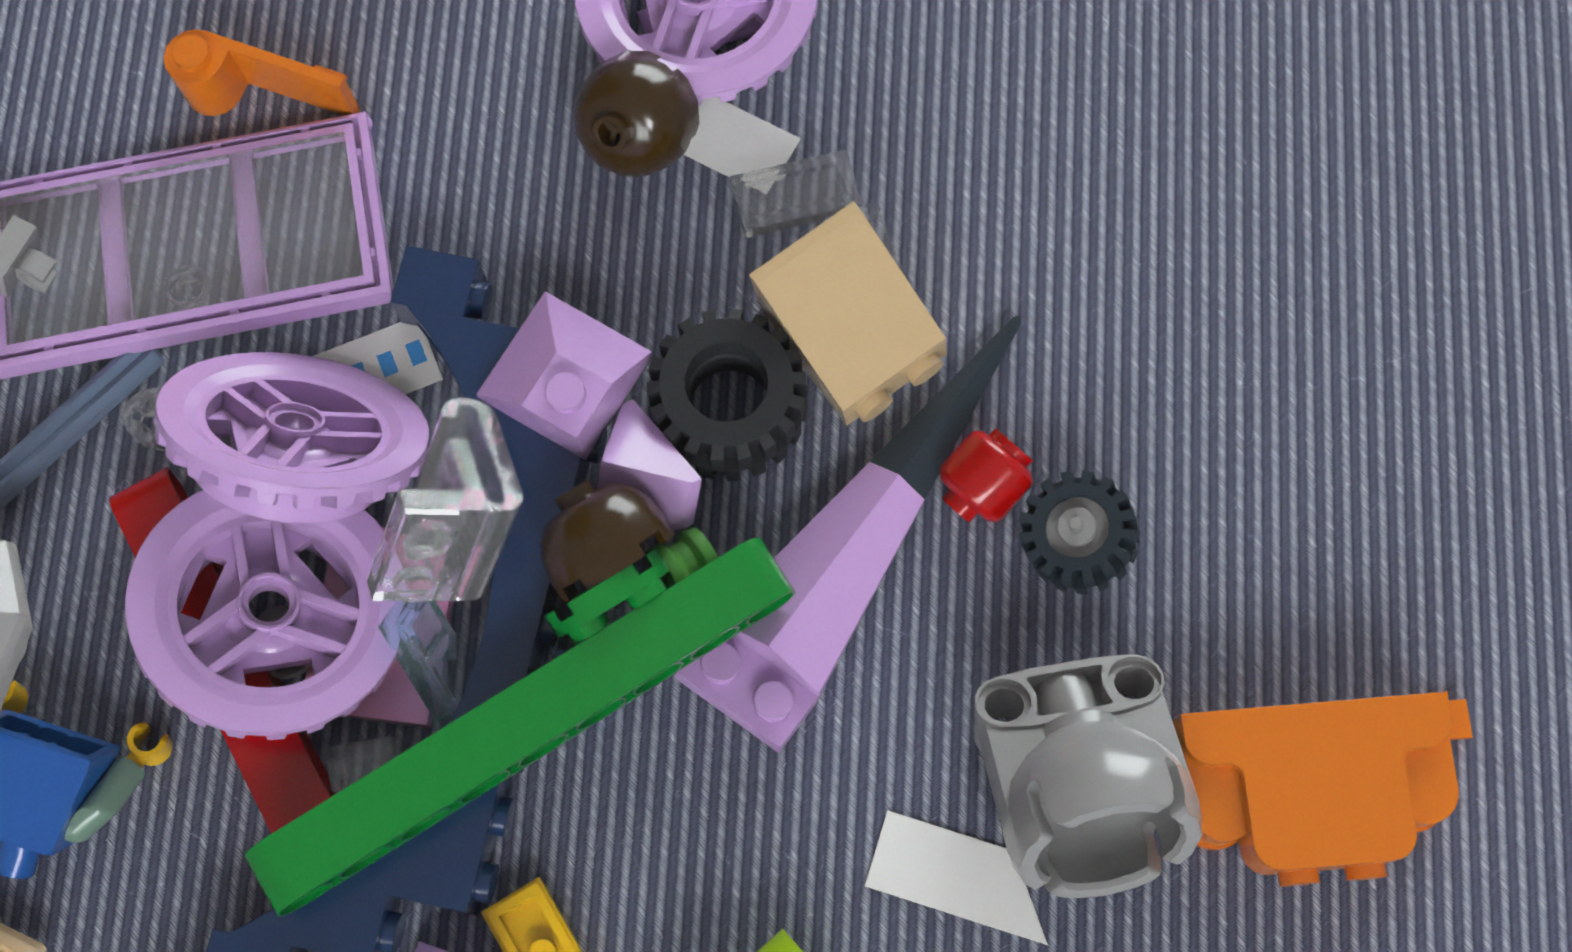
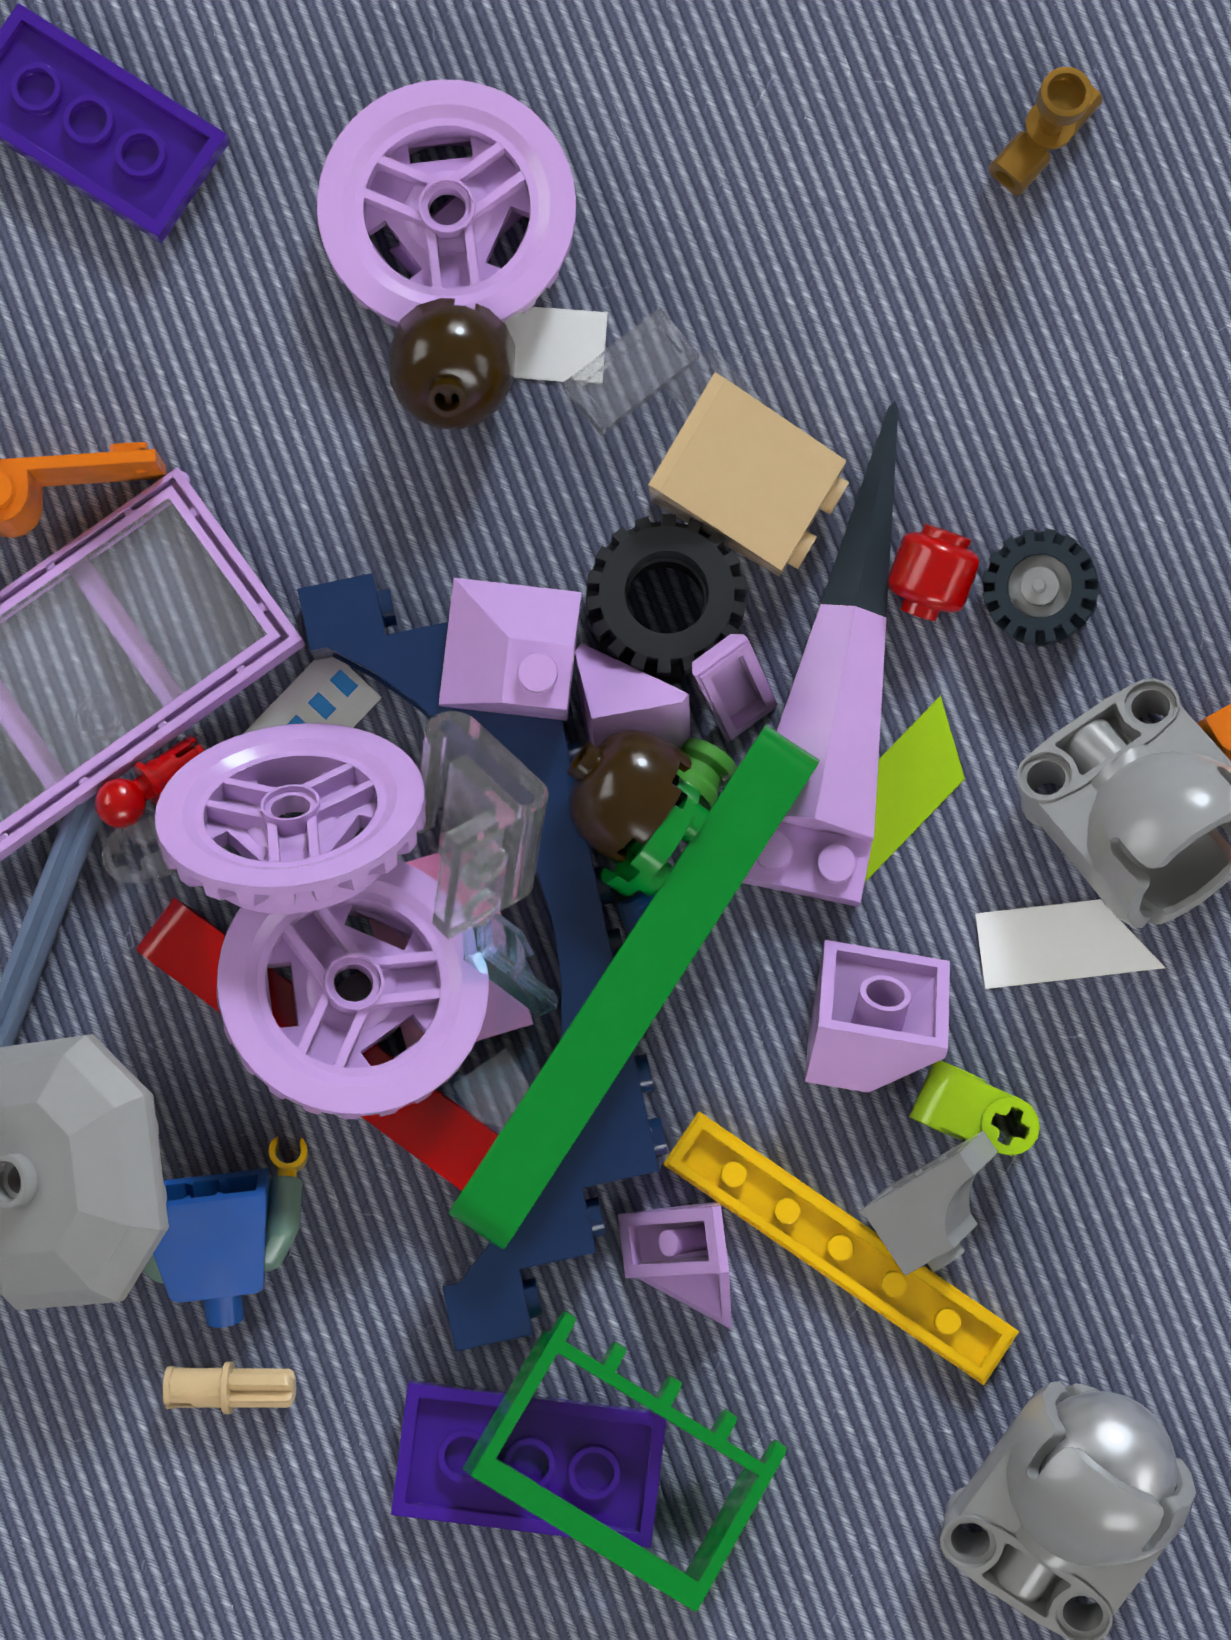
camera: 35 degrees left, 10 degrees up
none -> red pin [95,735,204,829]
none -> lavender tile [692,634,778,742]
none -> lavender slope [805,940,950,1093]
none -> lime sticker [865,695,965,882]
none -> pearl gold bar [989,67,1103,196]

